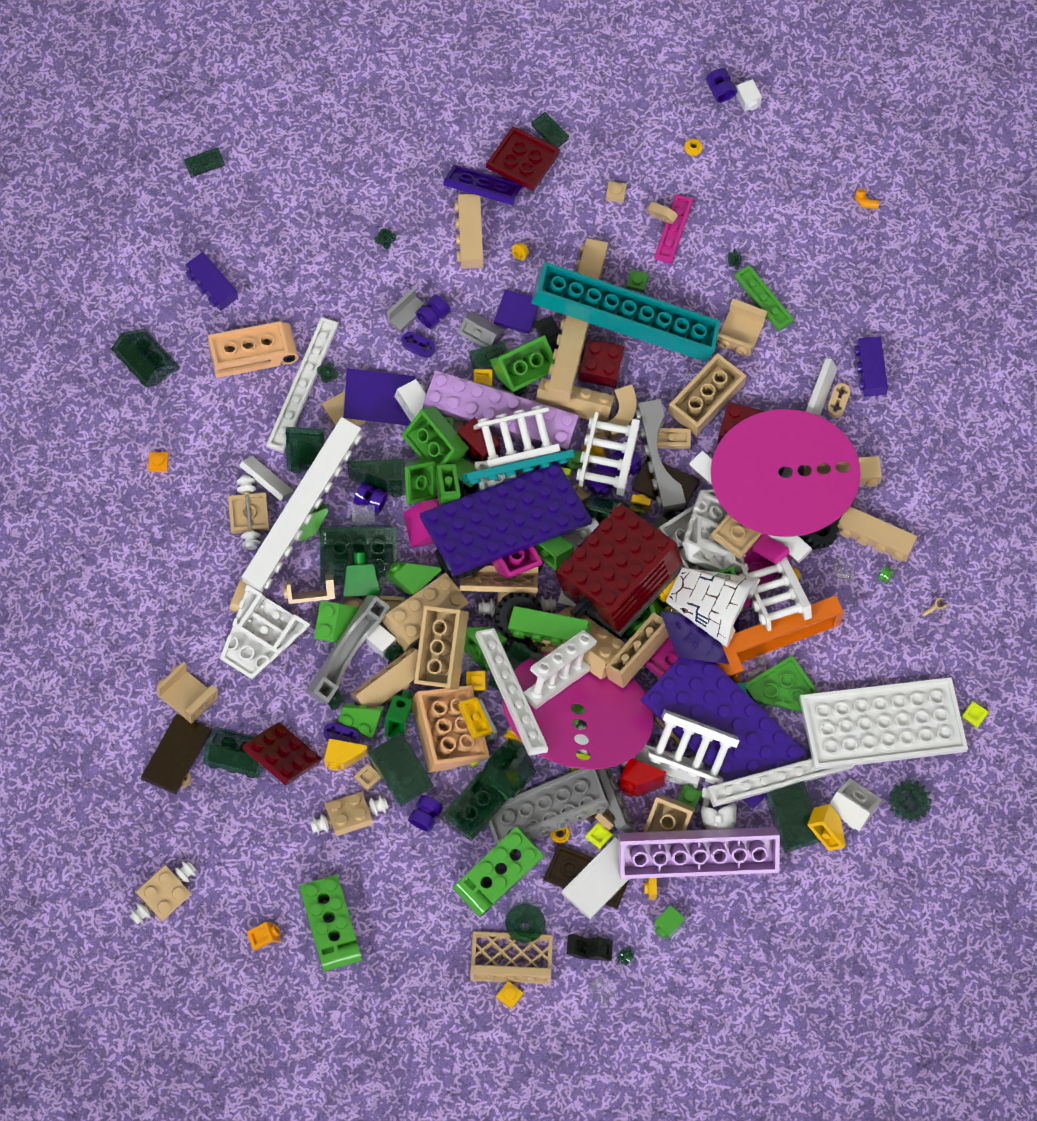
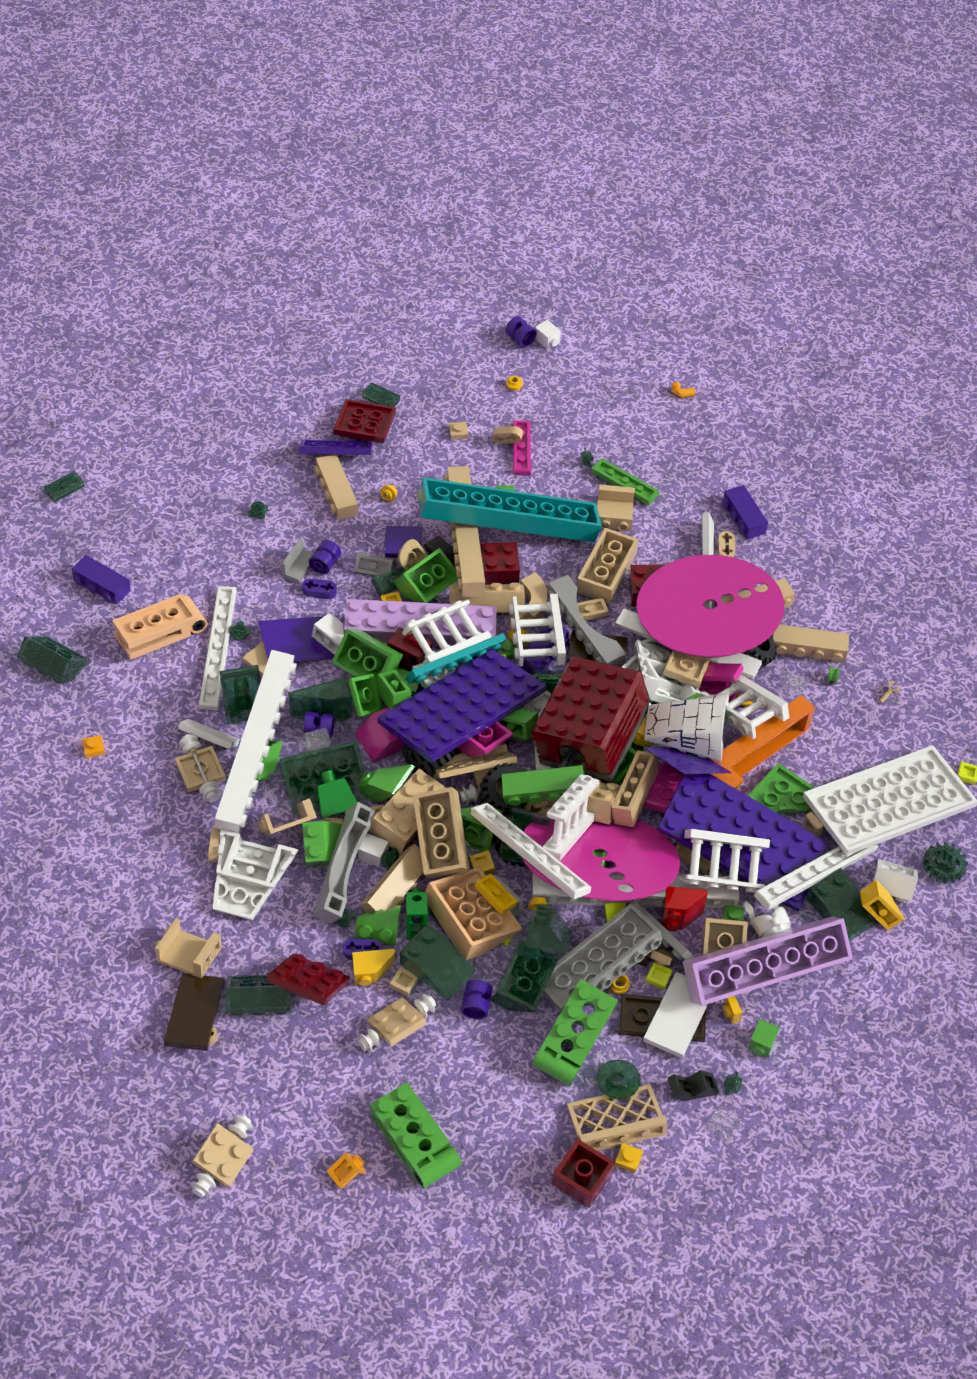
camera: 20 degrees left, 15 degrees down
clear arm [746,654,769,680] -> none
none -> tan piece [398,539,427,571]
none -> dark red brick [552,1139,615,1208]
none -> tan tile [803,812,824,837]

